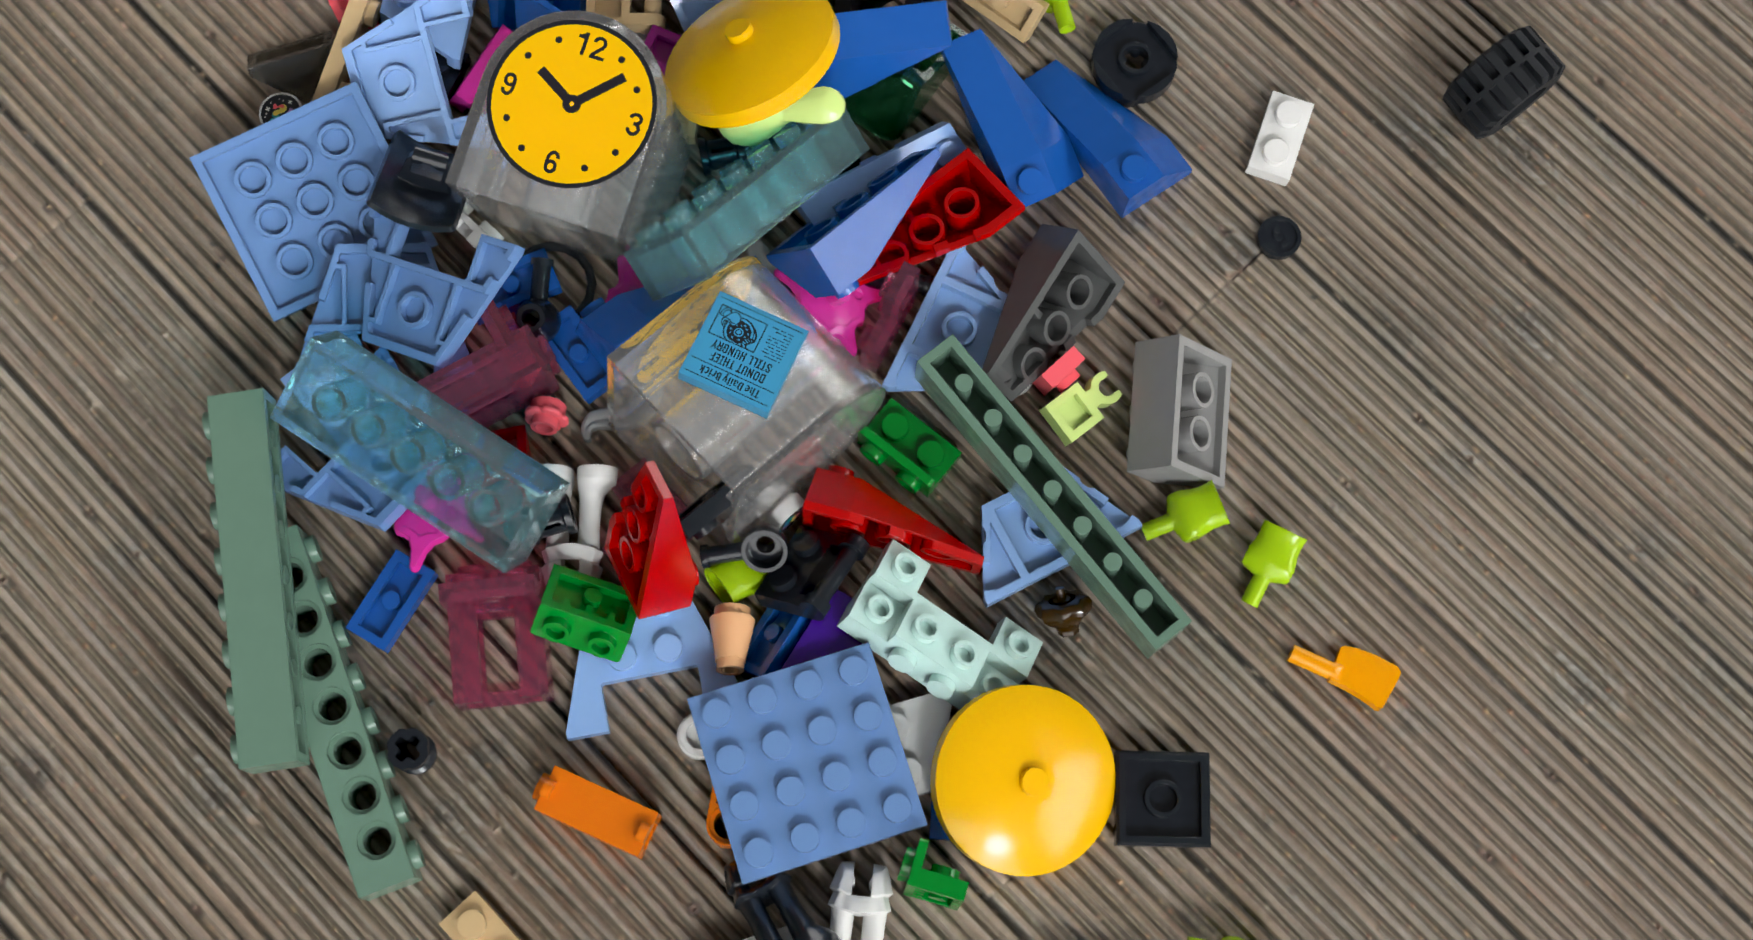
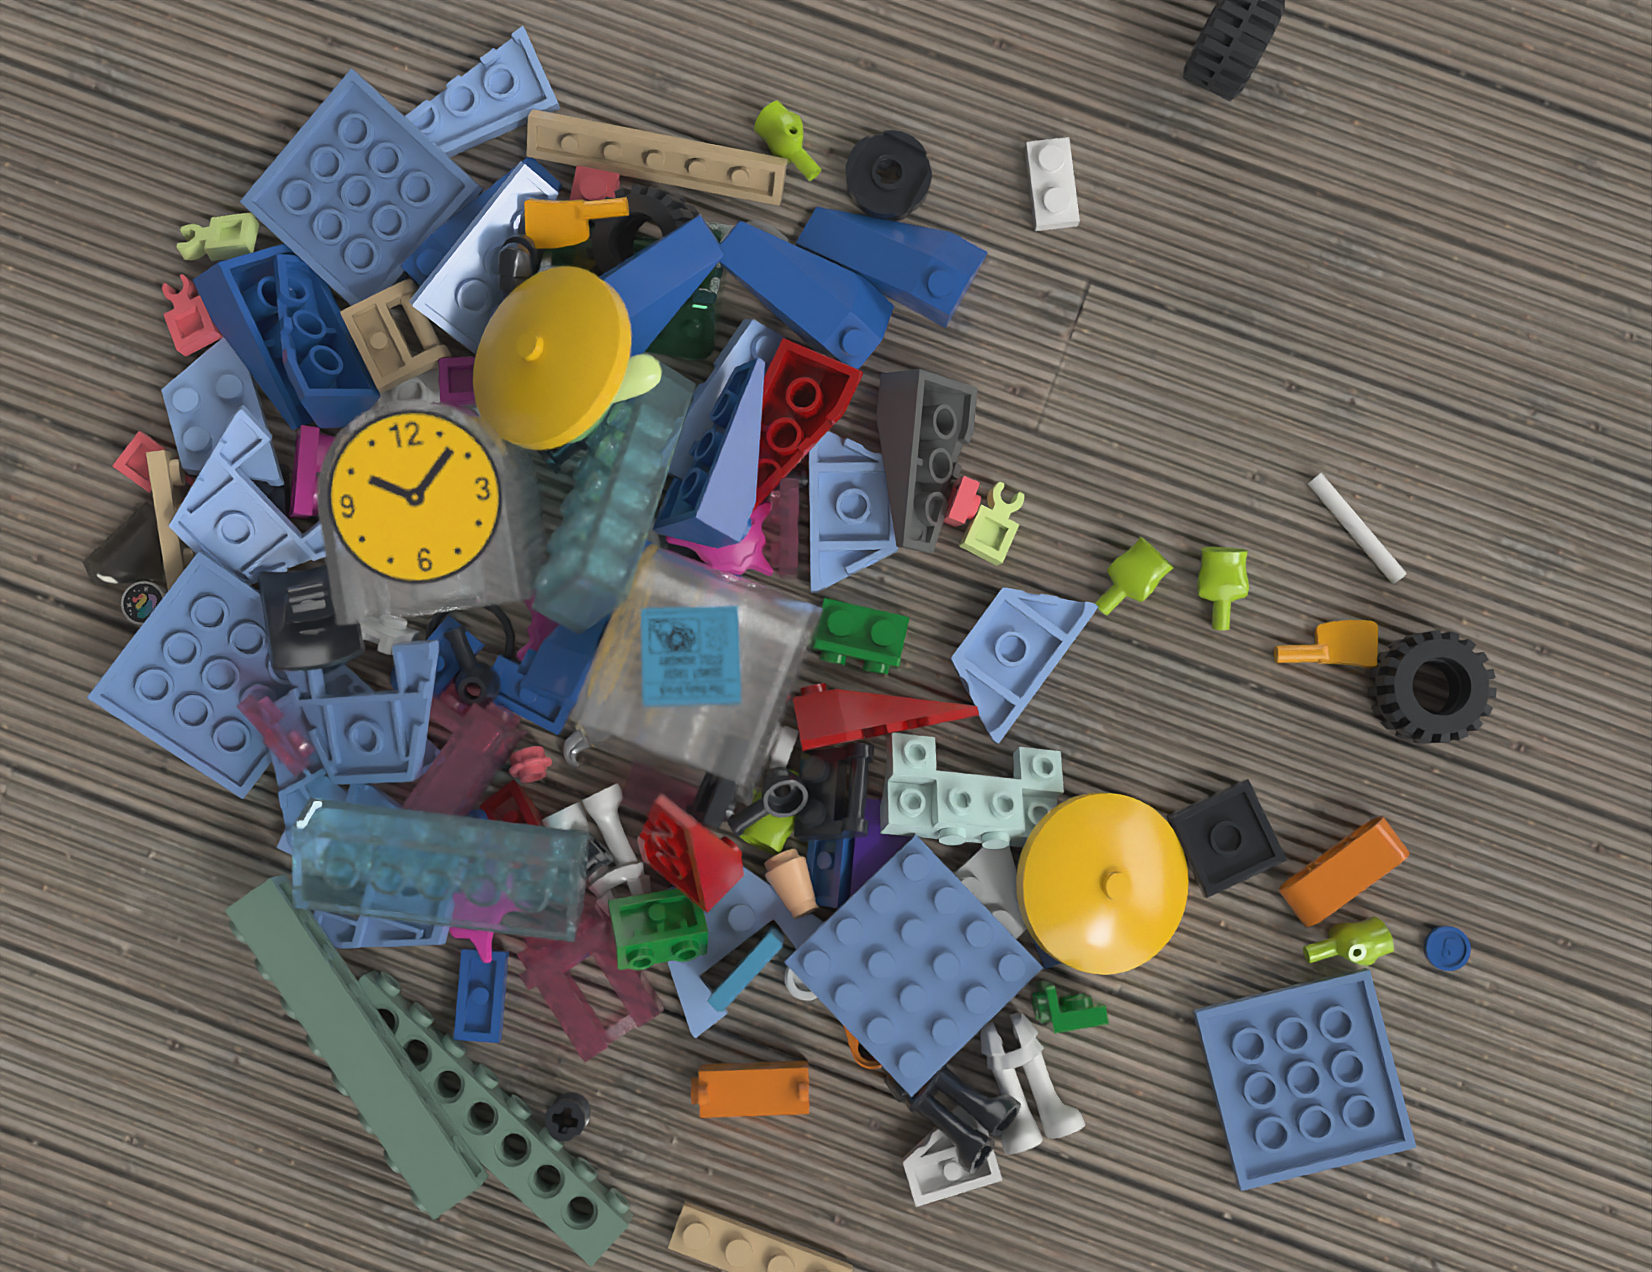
camera: 20 degrees left, 10 degrees up
sand green brick [915,334,1192,659] -> none
dark brown piece [1034,586,1092,638] -> none
light grey slope [1126,334,1232,489] -> none
black piece [1256,216,1302,260] -> none
none -> clear pink plate [236,694,317,777]
none -> dark azure tile [707,925,784,1013]
none -> orange beam [1278,815,1410,928]
none -> white bar [1307,473,1407,584]
none -> black tyre [1368,630,1497,744]

